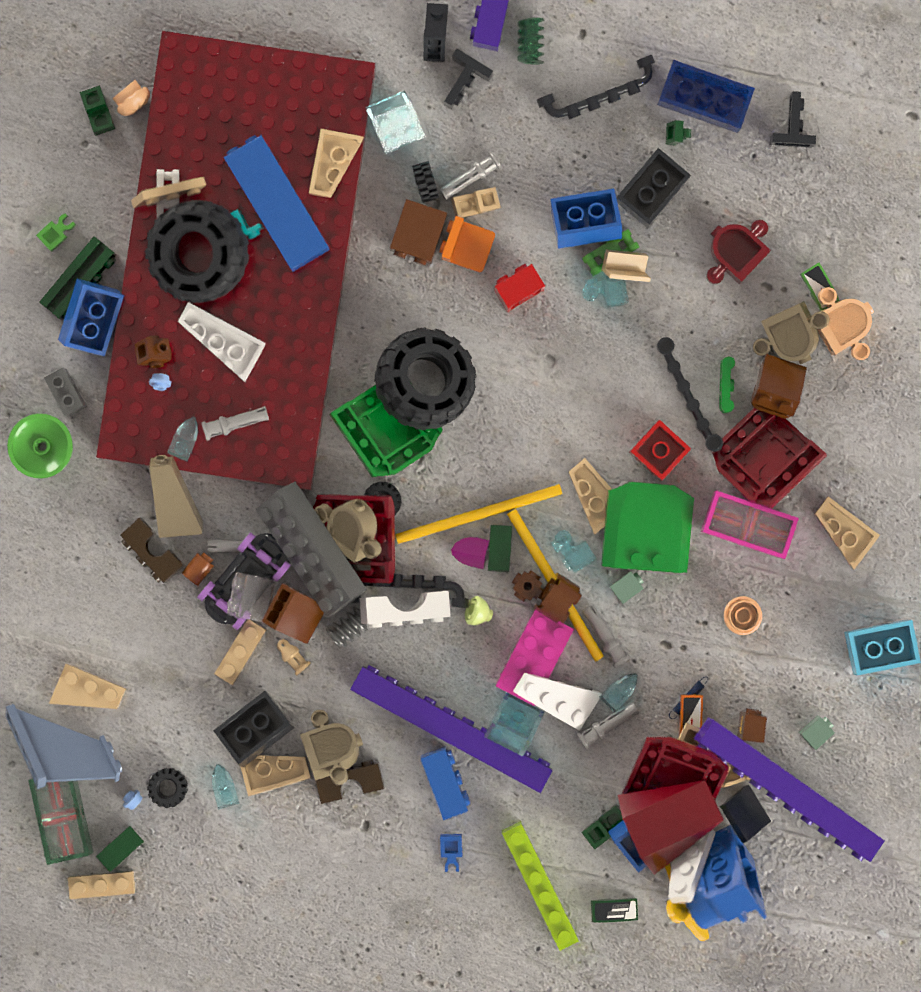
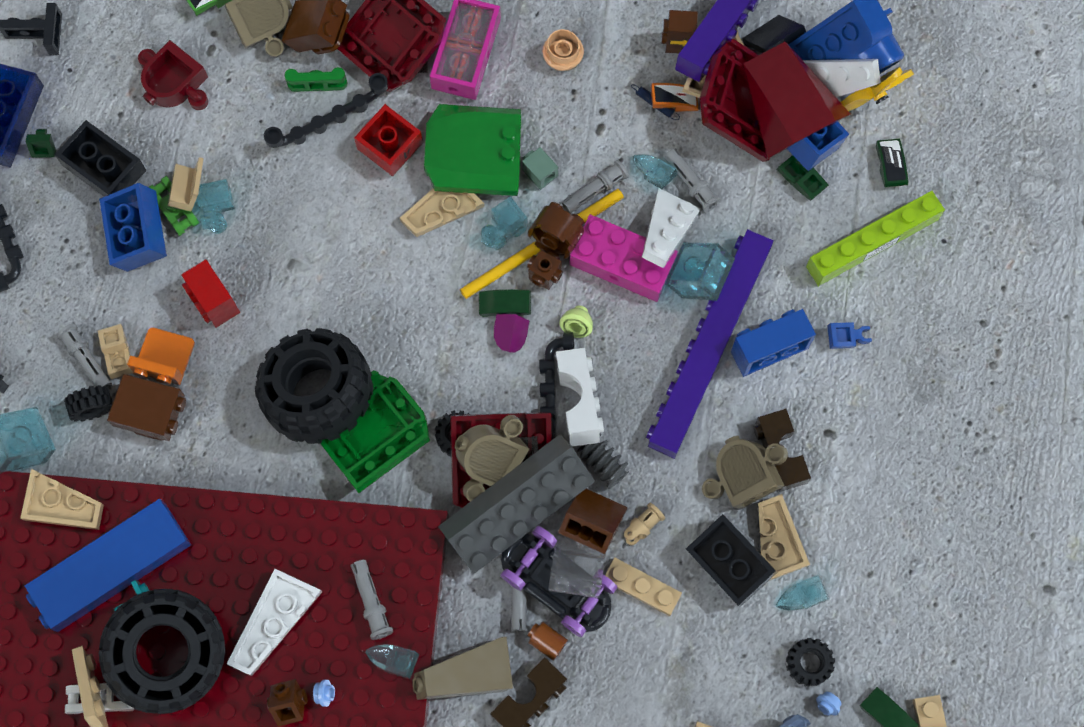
camera: 90 degrees left, 15 degrees down
yellow piece [395,484,563,544] -> none

